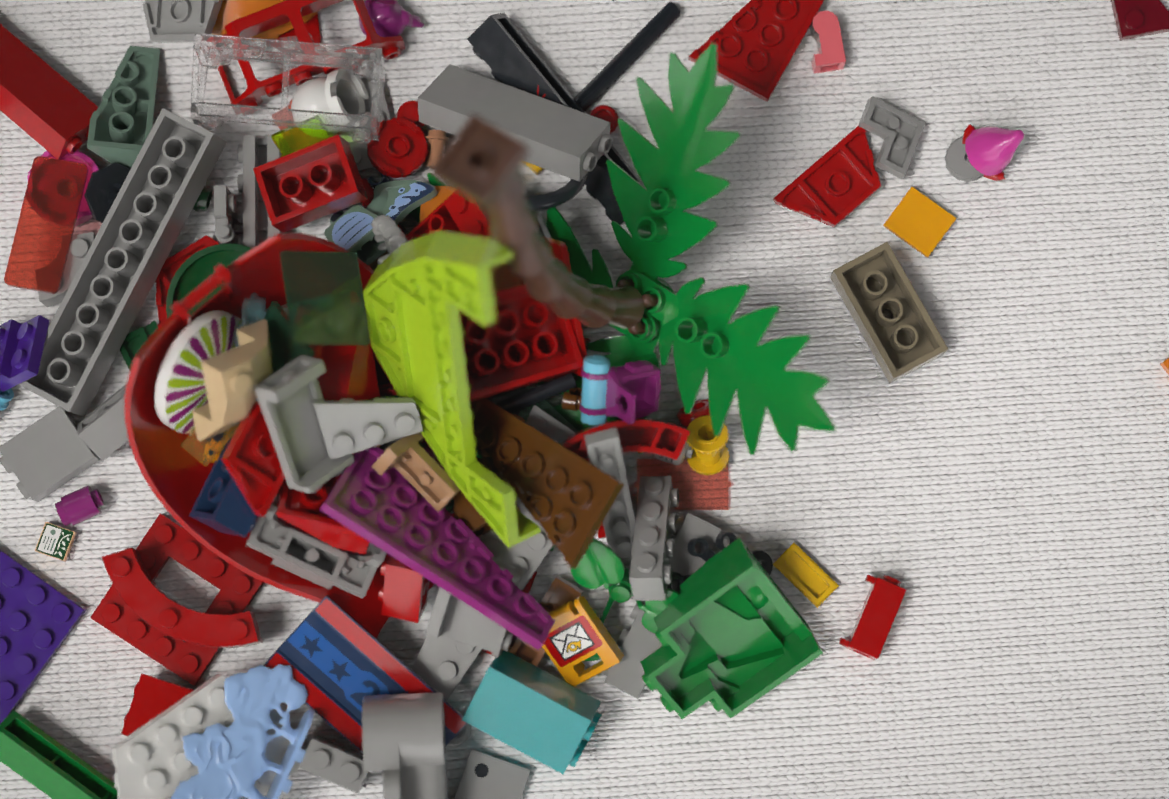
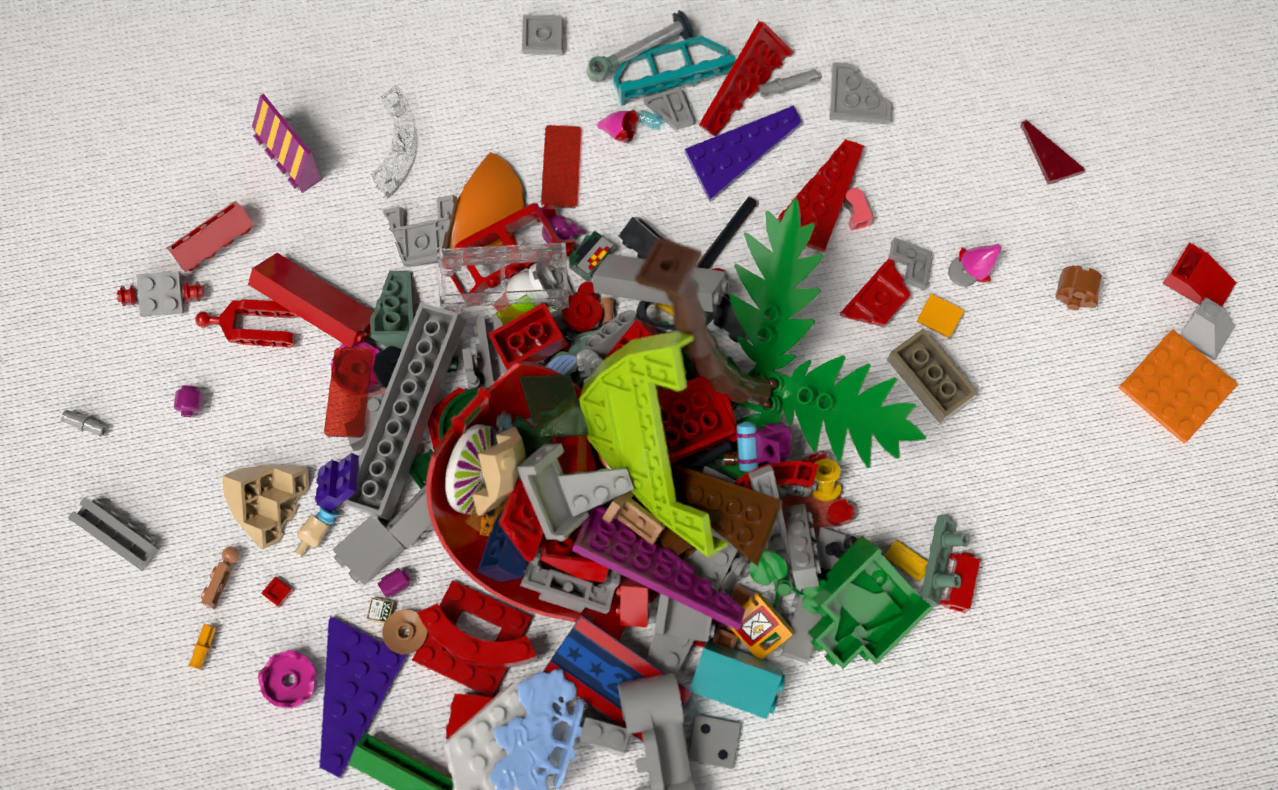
camera: 10 degrees left, 10 degrees down
none -> medium nougat dish [382,609,427,654]
none -> brick [568,231,614,281]
none -> light grey beam [584,310,639,359]
none -> light grey plate [720,556,750,592]
none -> red plate [826,499,855,527]
none -> sand green plate [921,515,969,605]
none -> dark orange brick [1055,266,1103,310]

